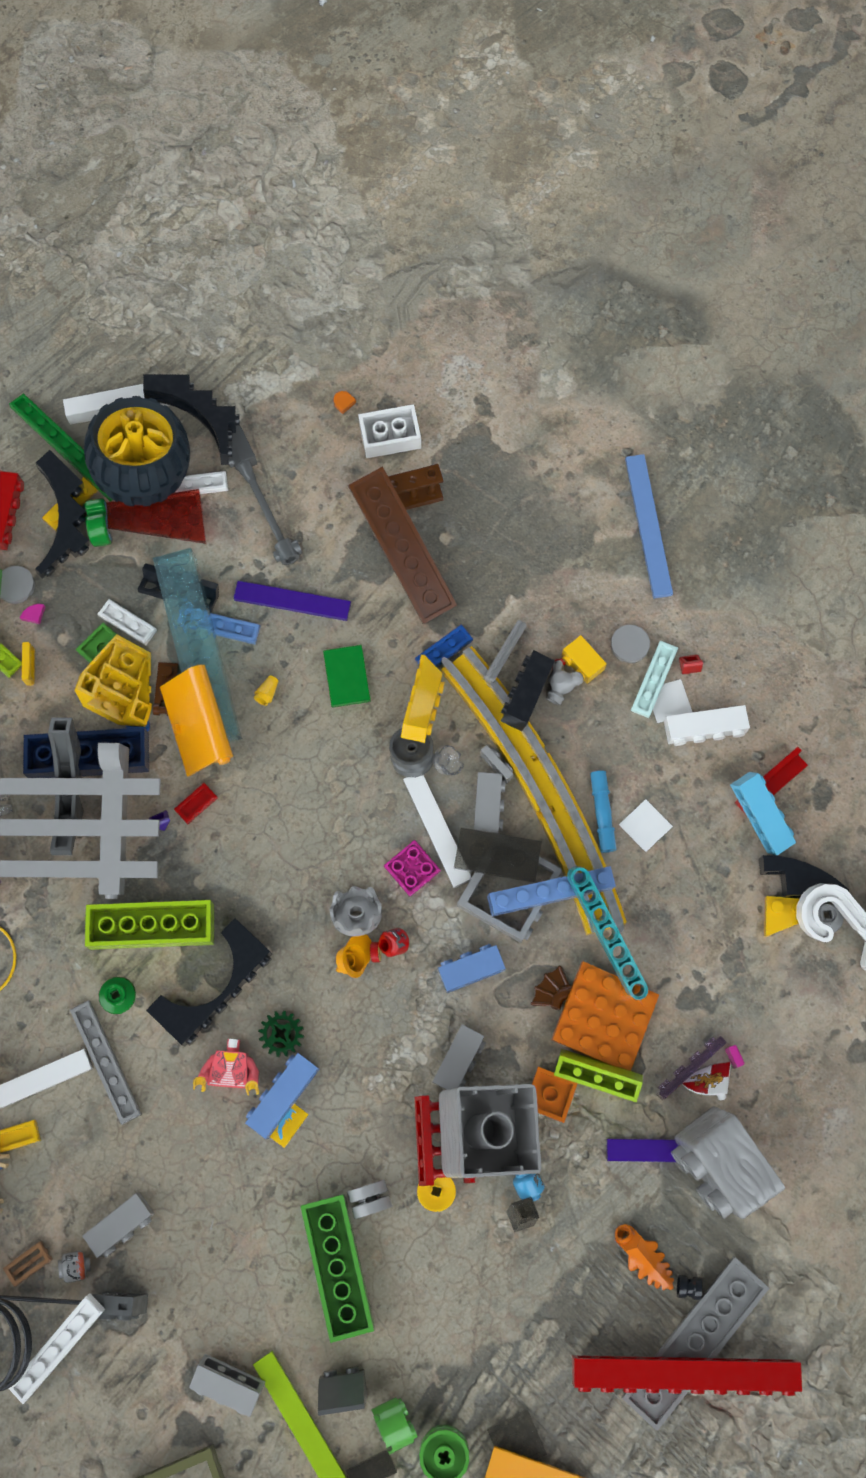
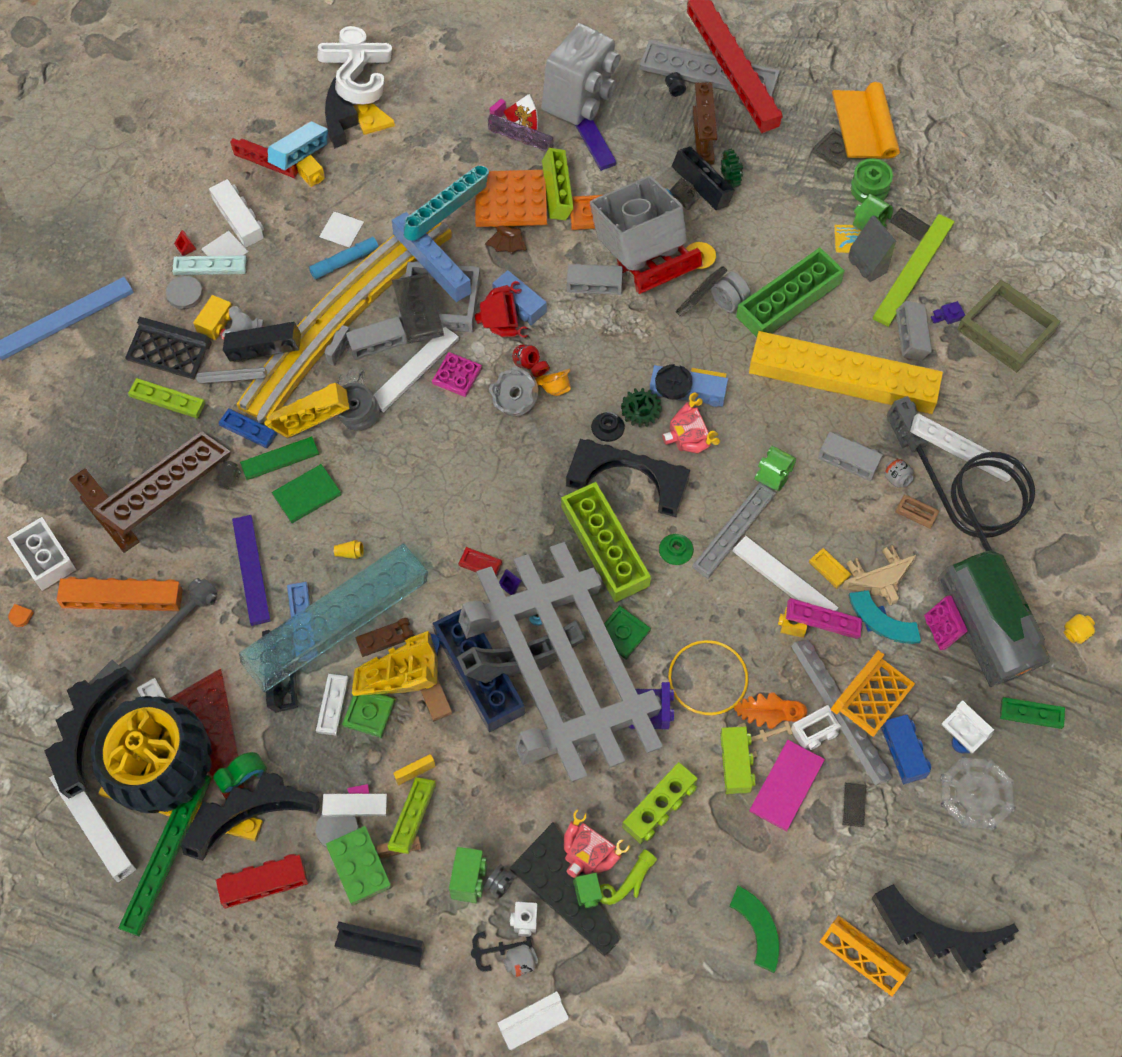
camera: 115 degrees left, 10 degrees down
light orange door [160,665,233,776] -> none
orange plant [615,1224,674,1290] -> none
none -> orange brick [56,577,183,611]
none -> black fence [125,316,212,379]
none -> lime plate [128,378,205,419]
none -> clear smoke head [213,460,241,490]
none -> green tile [240,436,319,480]
none -> yellow brick [296,155,325,187]
none -> white tile [322,794,387,817]
none -> medium nougat tile [420,678,452,722]
none -> red torso [475,281,529,338]
none -> black piece [591,412,625,442]
none -> green tile [604,605,651,660]
none -> black tile [655,364,693,400]
none -> black brick [671,146,735,210]
none -> clear smoke tile [676,266,728,316]
none -> reddish brown fence [692,82,717,165]
none -> dark green gear [720,149,743,188]
none -> yellow brick [749,331,943,414]
none -> bright green brick [754,445,796,491]
none -> yellow sticker [834,225,861,253]
none -> dark purple plate [931,301,965,324]

